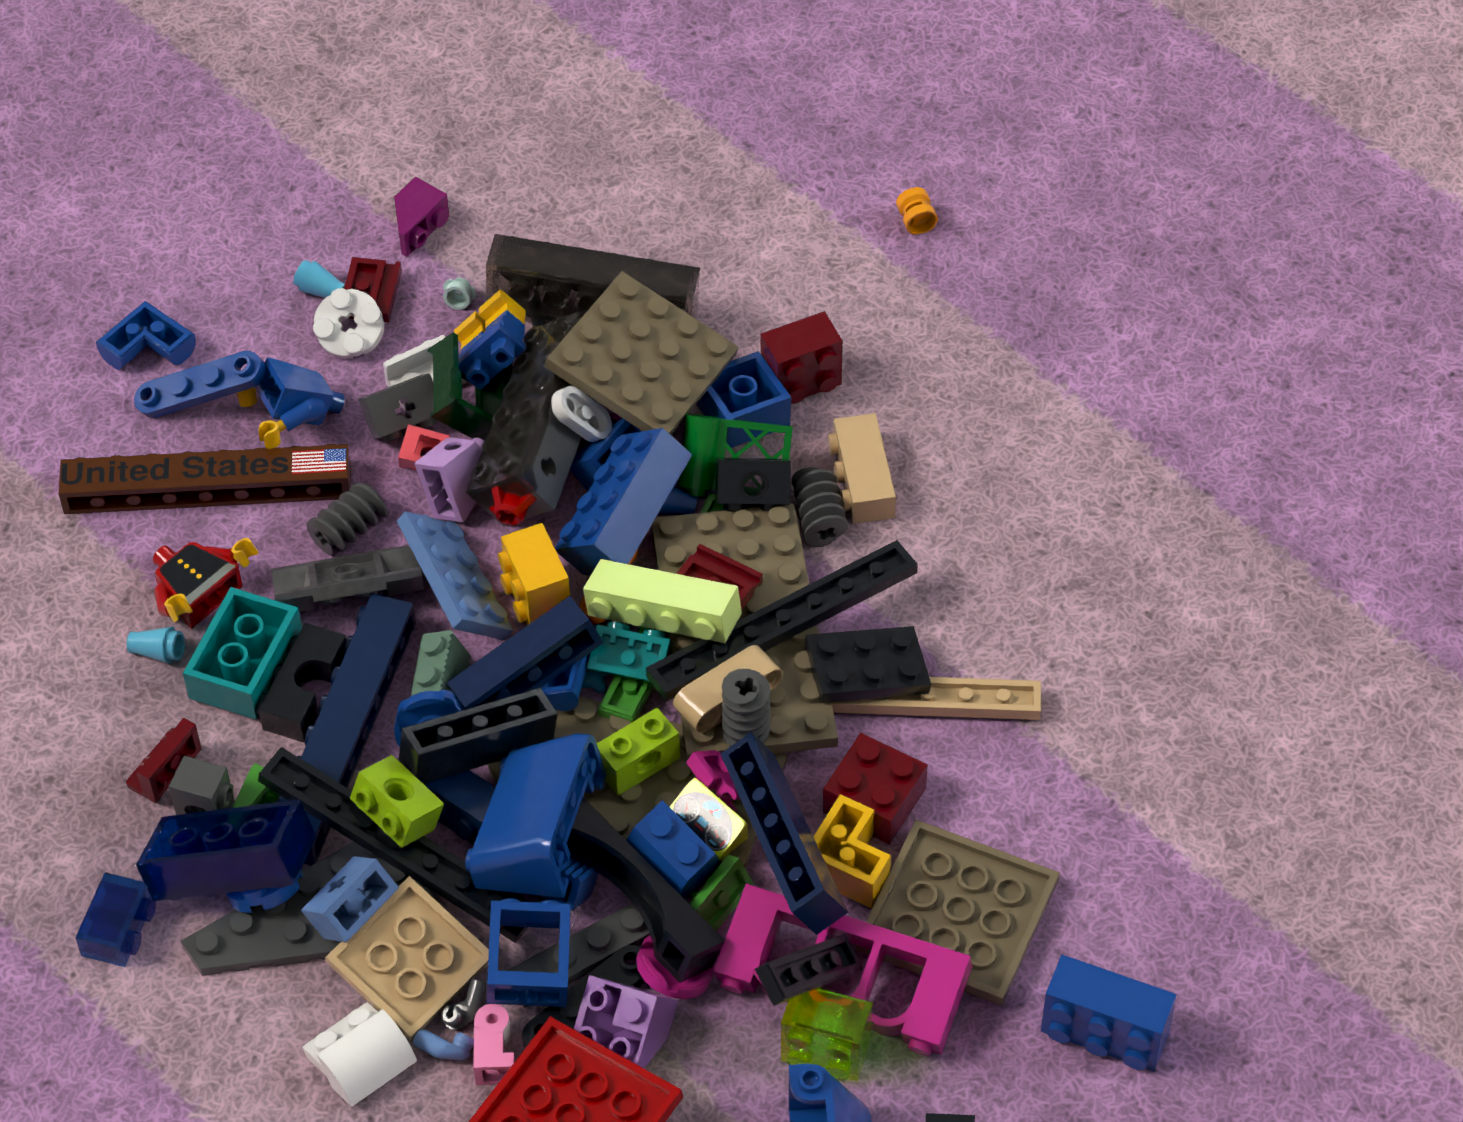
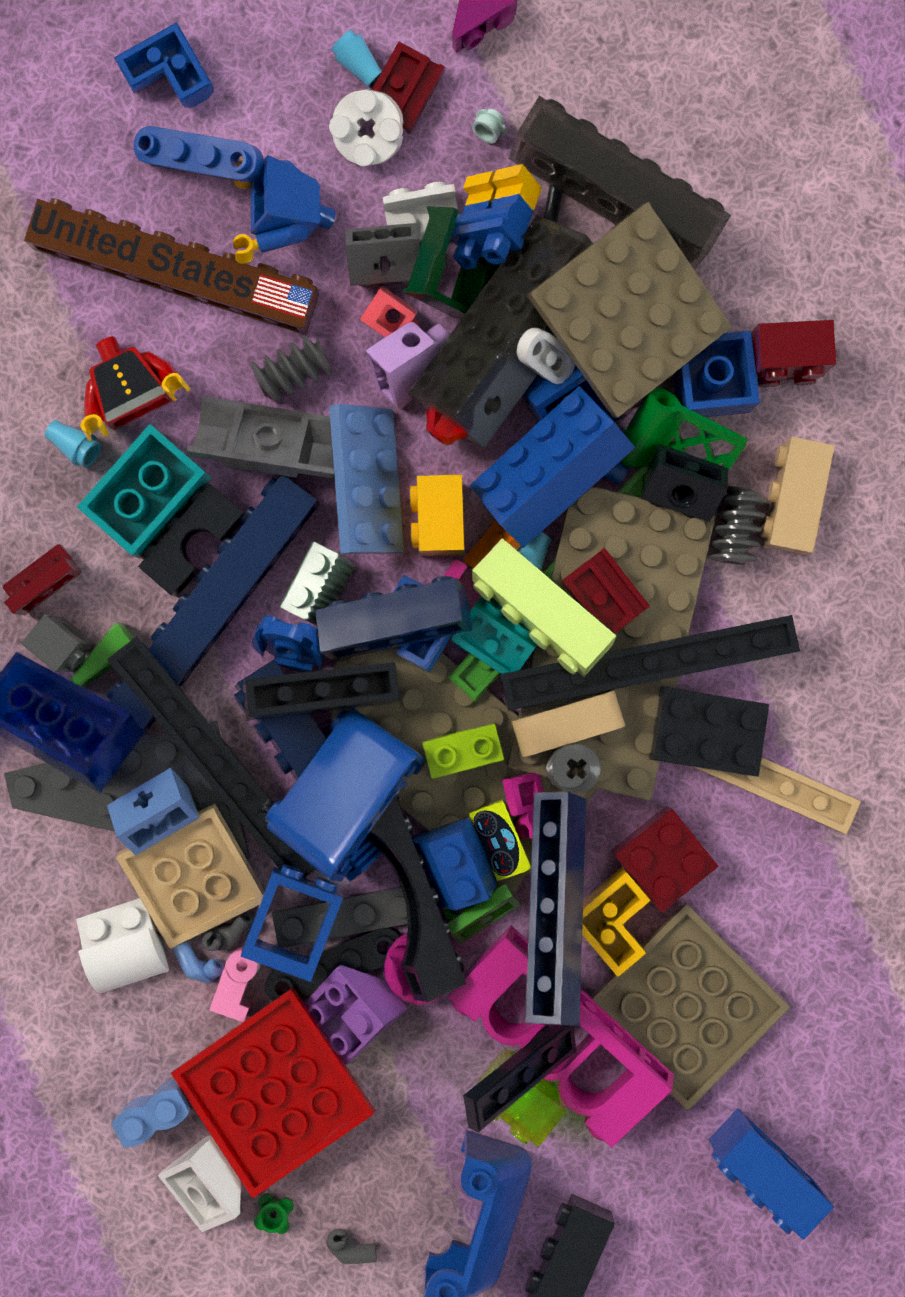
camera: 25 degrees right, 35 degrees up
lime brick [350,755,444,848] -> none

